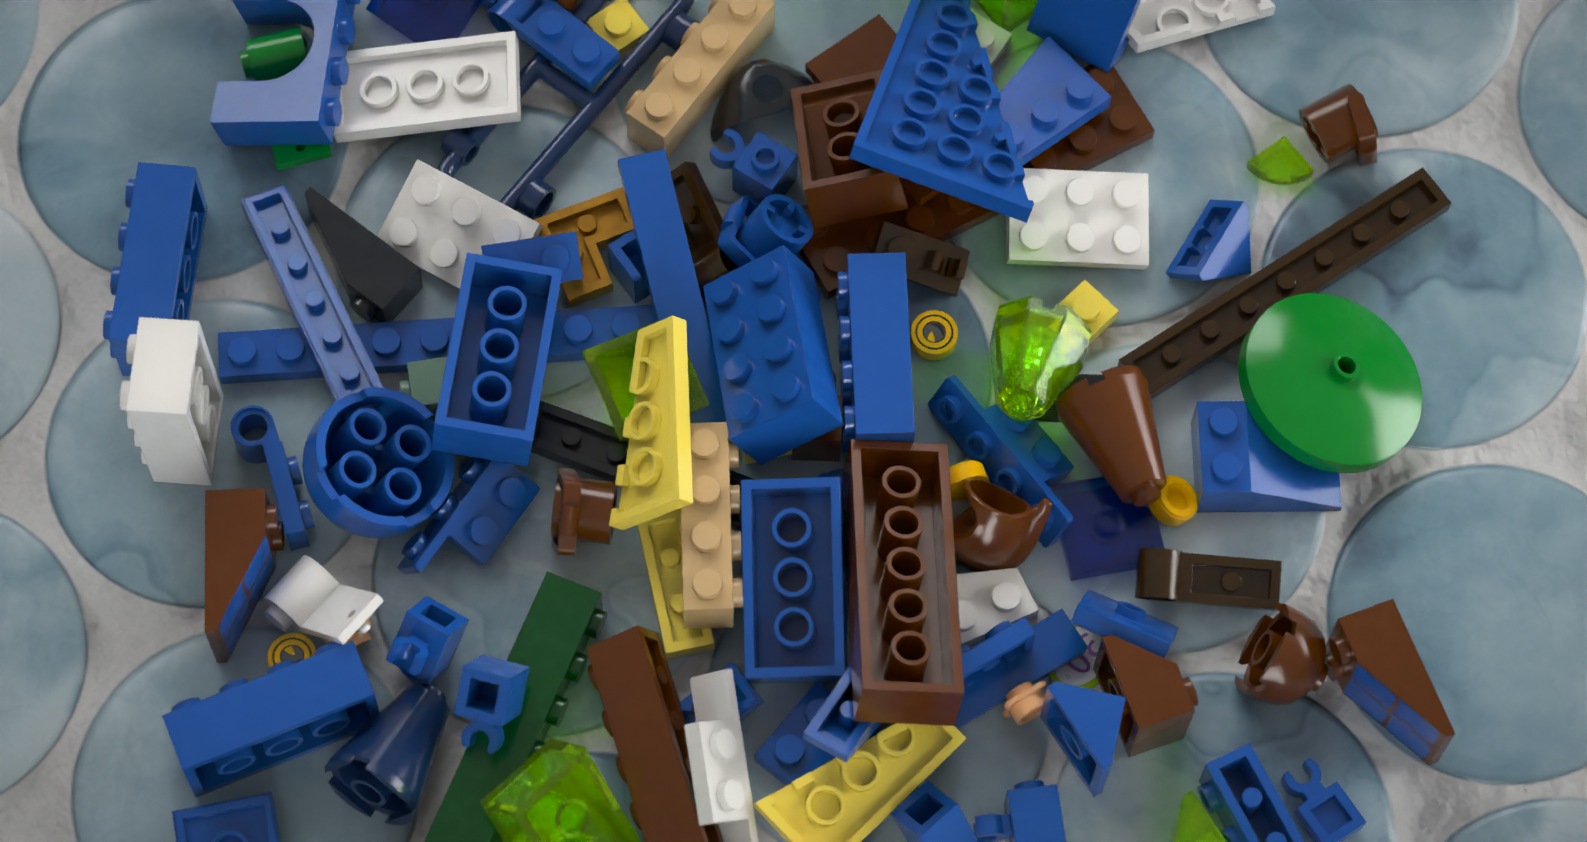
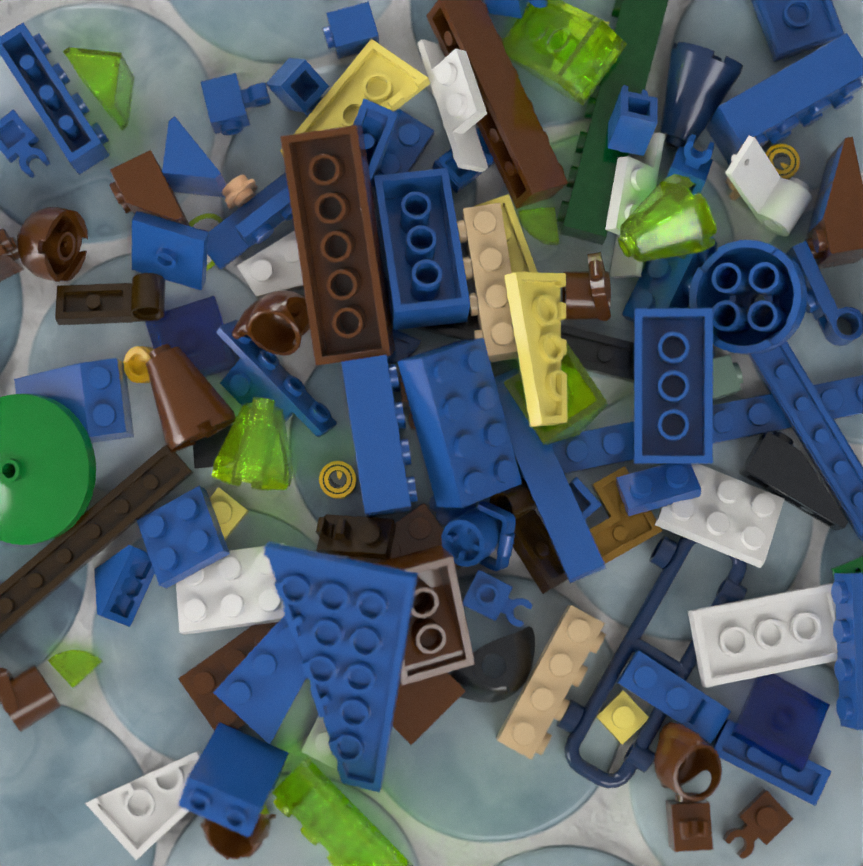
camera: 175 degrees right, 15 degrees up
yellow tile [949,460,989,501] -> none
none -> blue plate [137,486,230,589]
none -> clear neon green tile [518,207,559,245]
none -> bracket [605,133,665,278]
none -> clear neon green cone [618,174,717,262]

